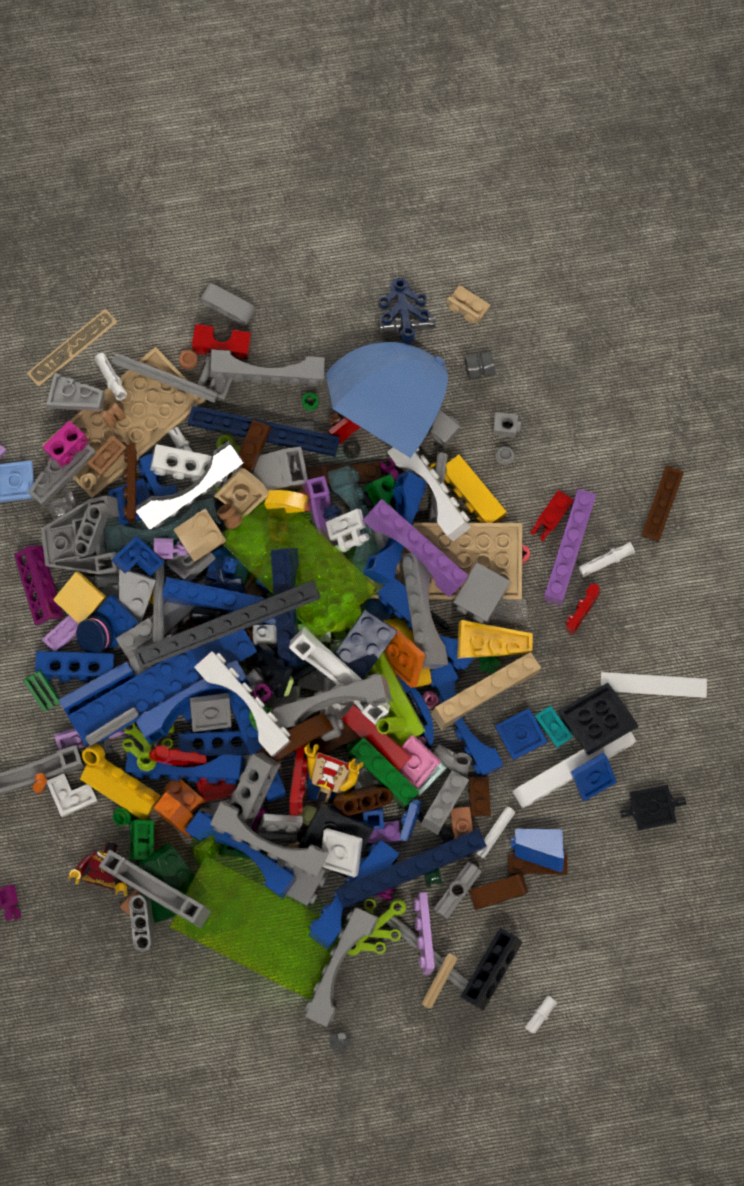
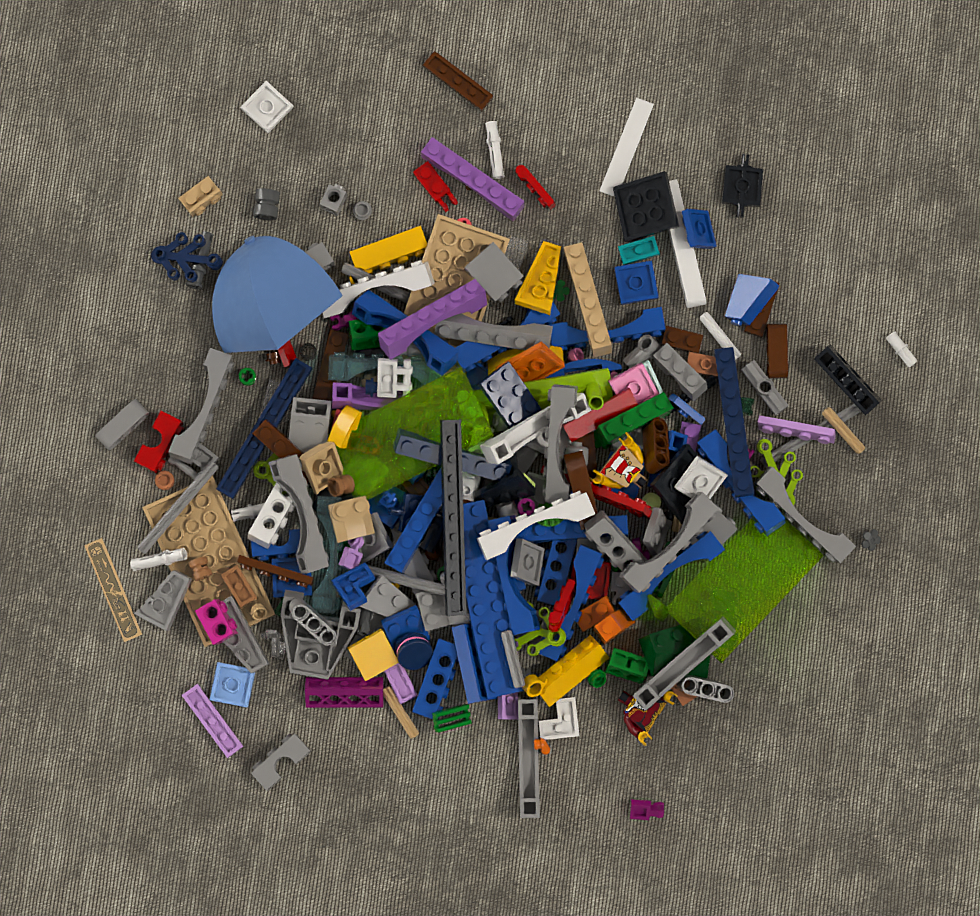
camera: 70 degrees left, 5 degrees up
none -> white plate [240,81,294,133]
none -> tan axle [383,686,419,739]

